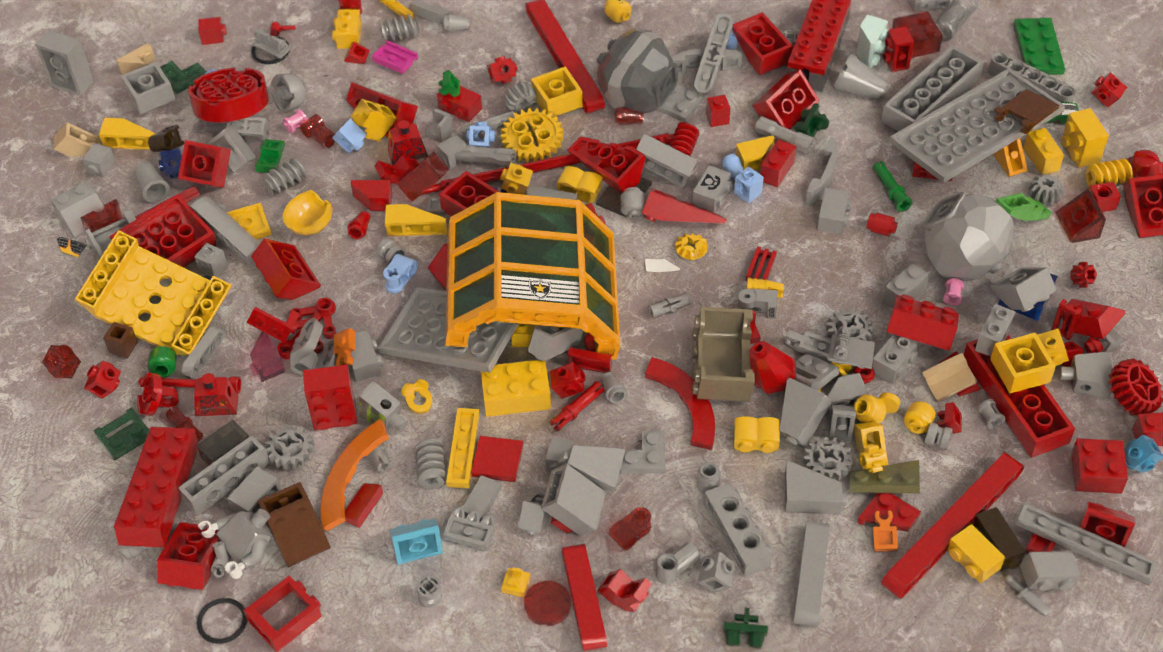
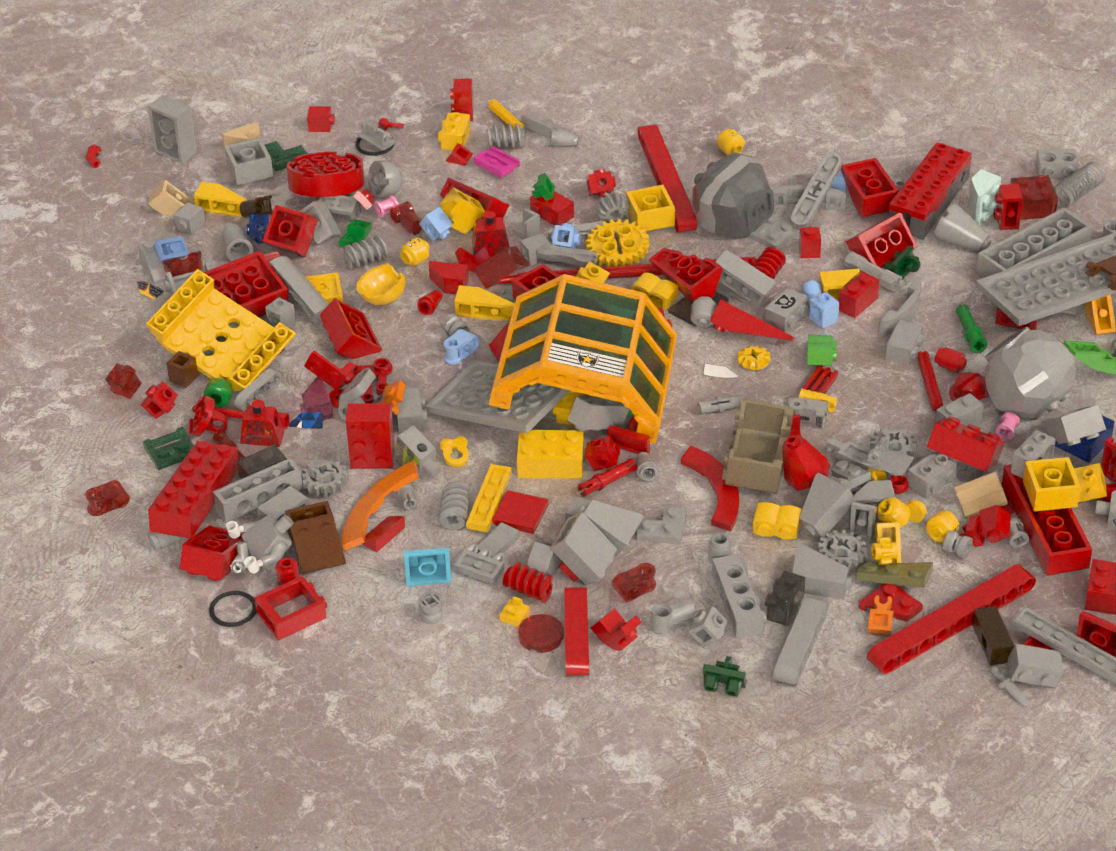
camera: 10 degrees right, 10 degrees down
clear red cone [615,106,644,125] -> none
yellow brick [948,524,1005,584] -> none
none -> clear red piece [85,480,130,516]
none -> medium blue slope [153,236,189,264]
none -> red brick [275,558,300,586]
none -> dark blue sticker [288,412,323,429]
none -> plate [354,188,375,209]
none -> yellow head [400,237,430,266]
none -> red piece [502,562,553,603]
none -> clear smoke brick [764,571,805,626]
none -> bright green brick [807,334,837,366]
none -> red axle [917,351,943,411]
none -> red piece [949,372,989,401]
none -> red brick [978,505,1011,543]

